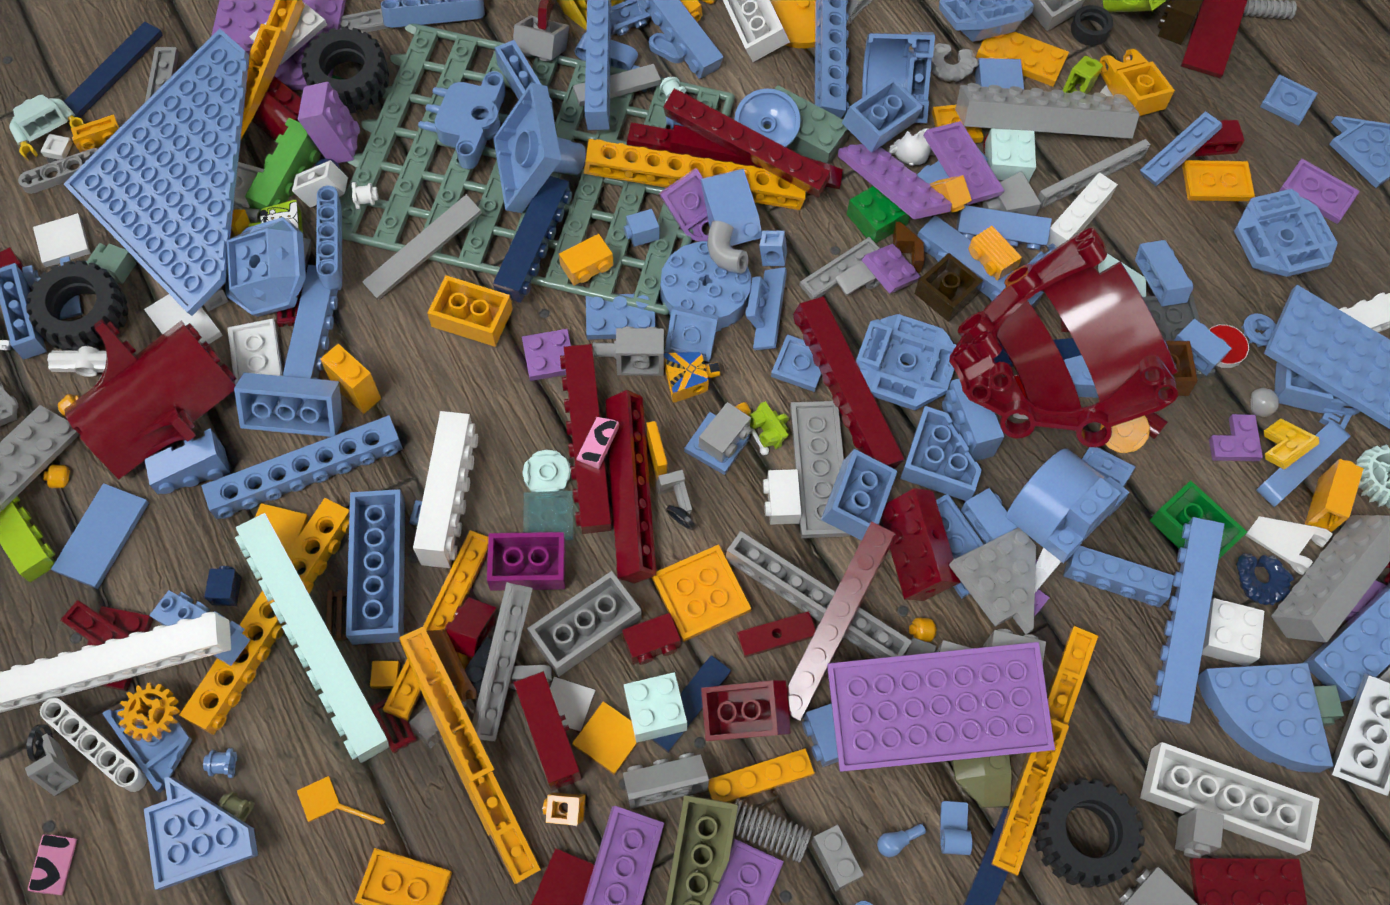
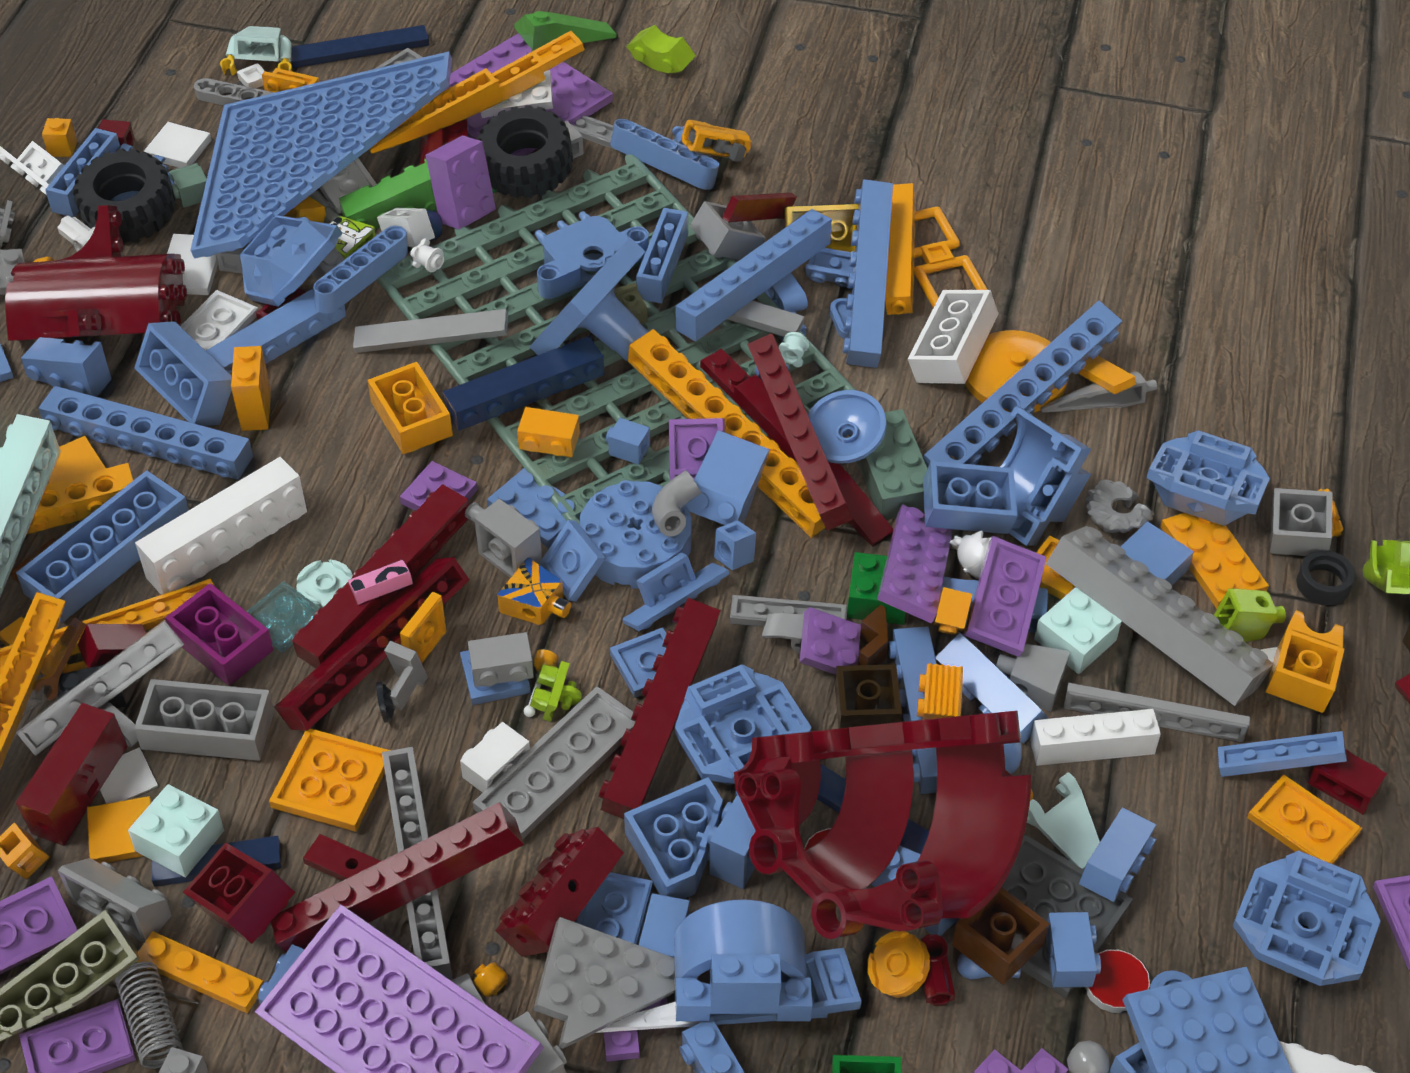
camera: 45 degrees right, 15 degrees down
dark red brick [622,613,681,665] -> none
medium blue brick [821,449,897,540] -> none

